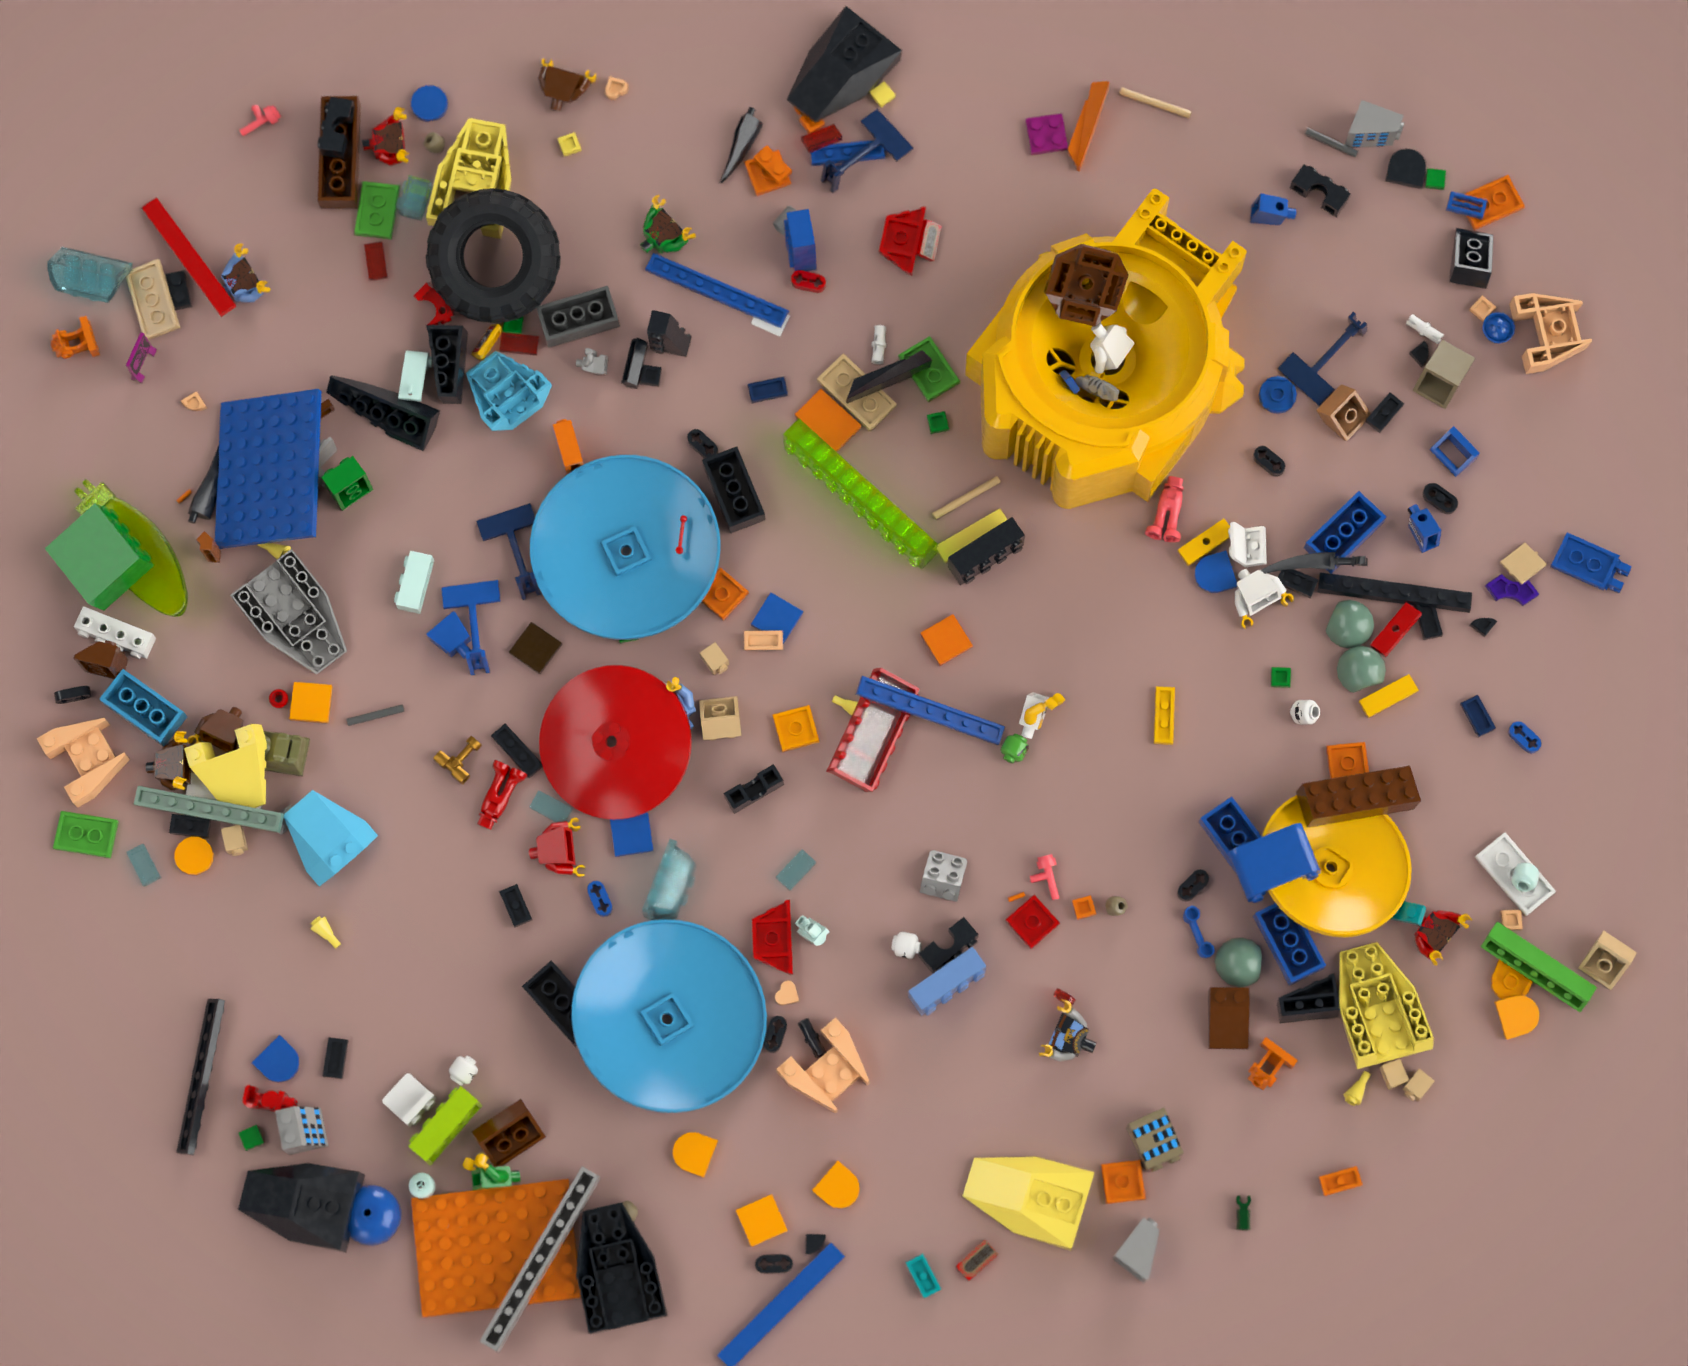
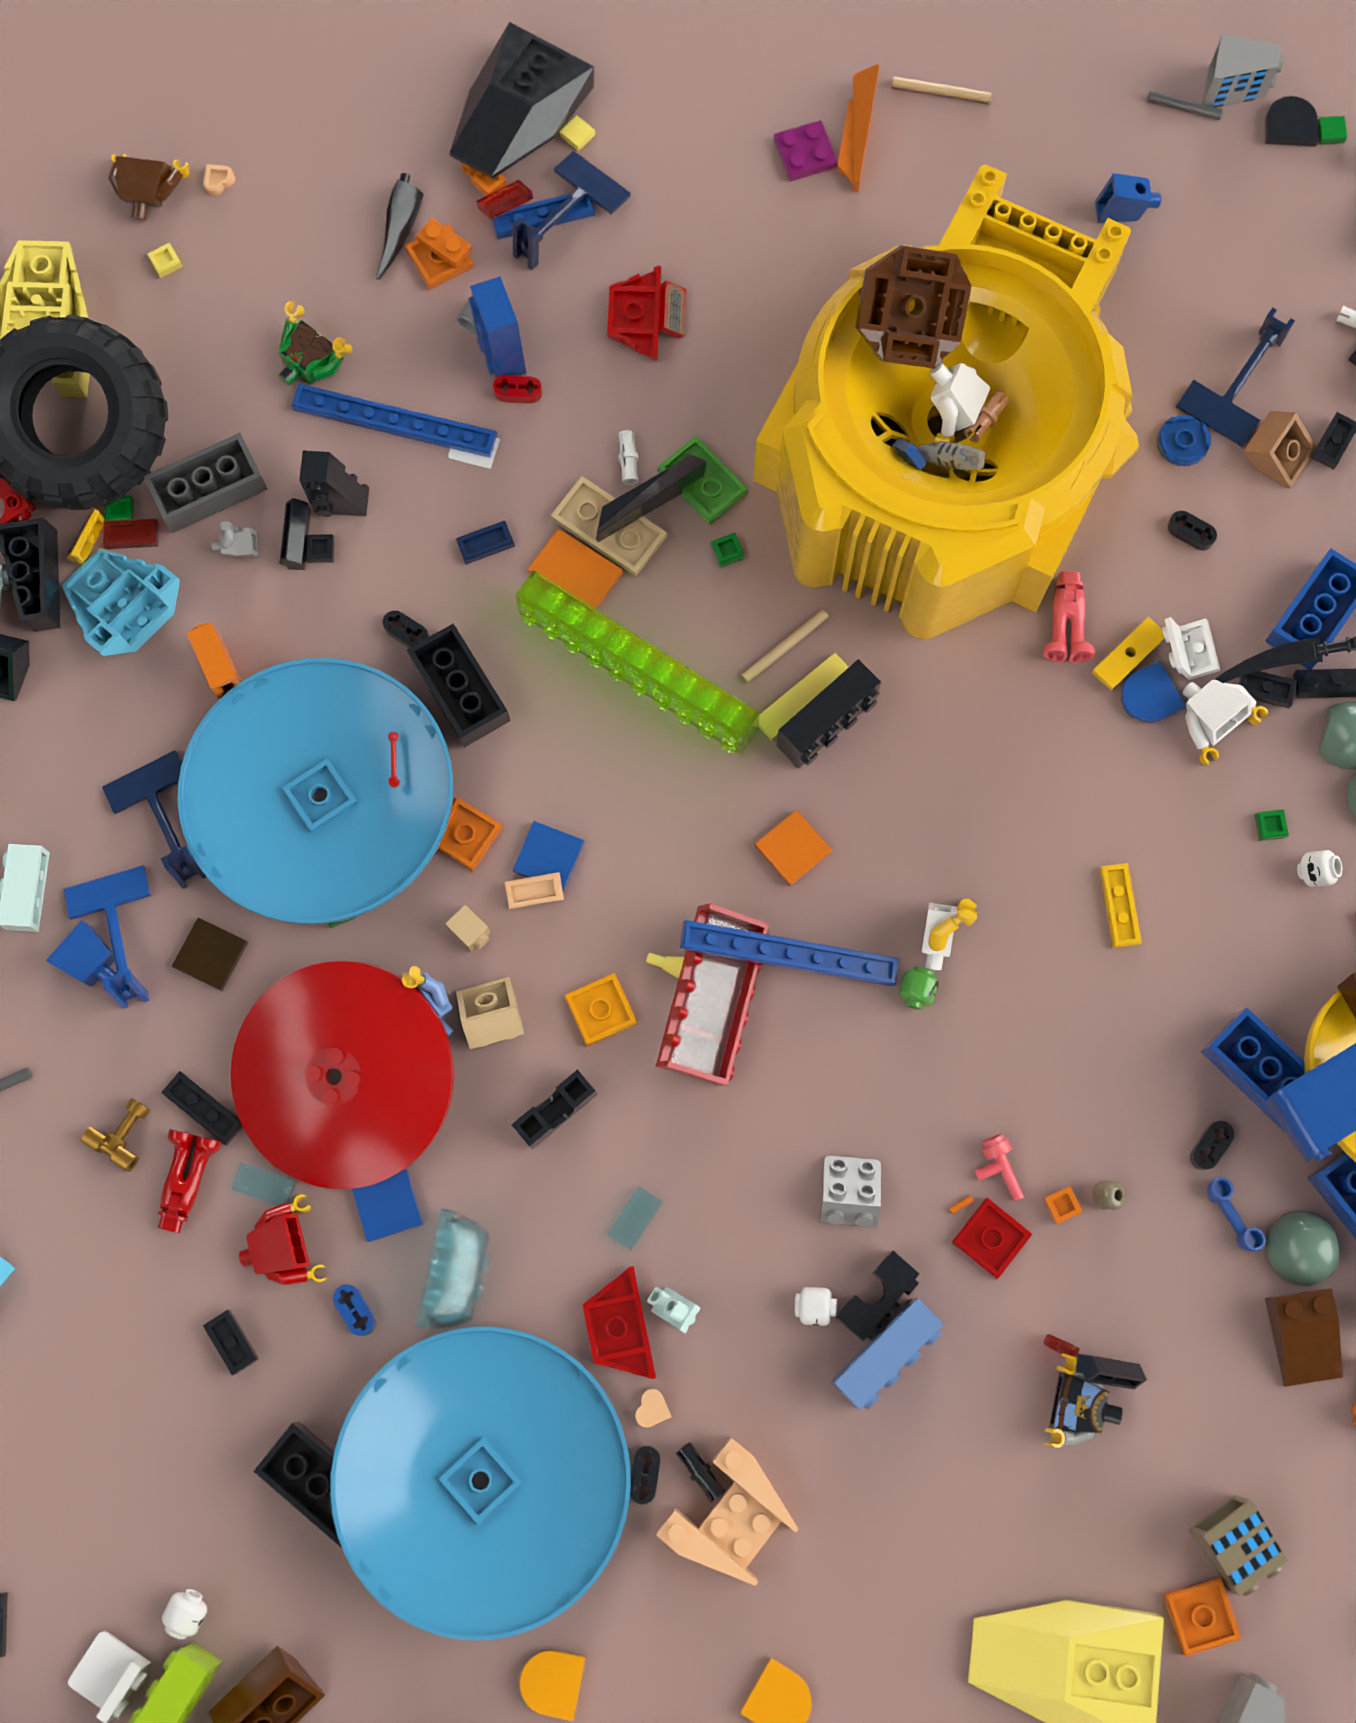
camera: 10 degrees left, 0 degrees up
black arch [1290,164,1351,218] -> none
none -> nougat pin [964,391,1009,442]
none -> black piece [1076,1354,1147,1390]

